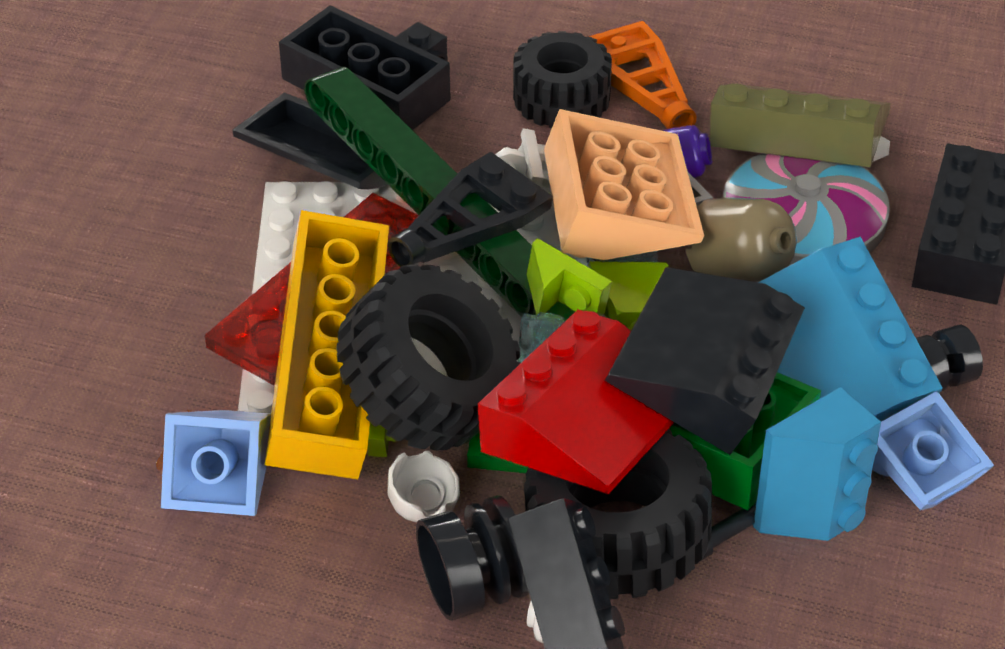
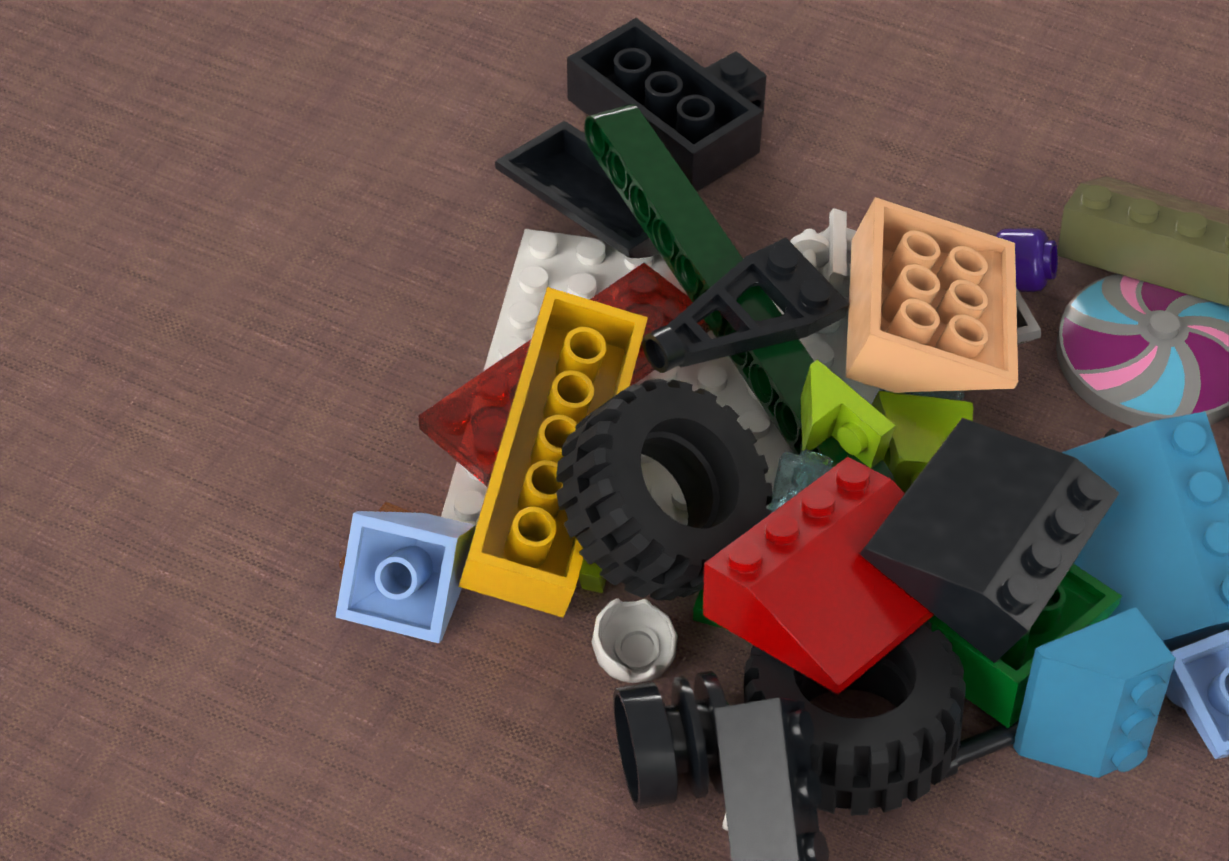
camera: 10 degrees right, 5 degrees up
black tyre [513,31,612,128] -> none
orange plate [588,21,697,129] -> none
dark tan cylinder [686,197,797,282] -> none

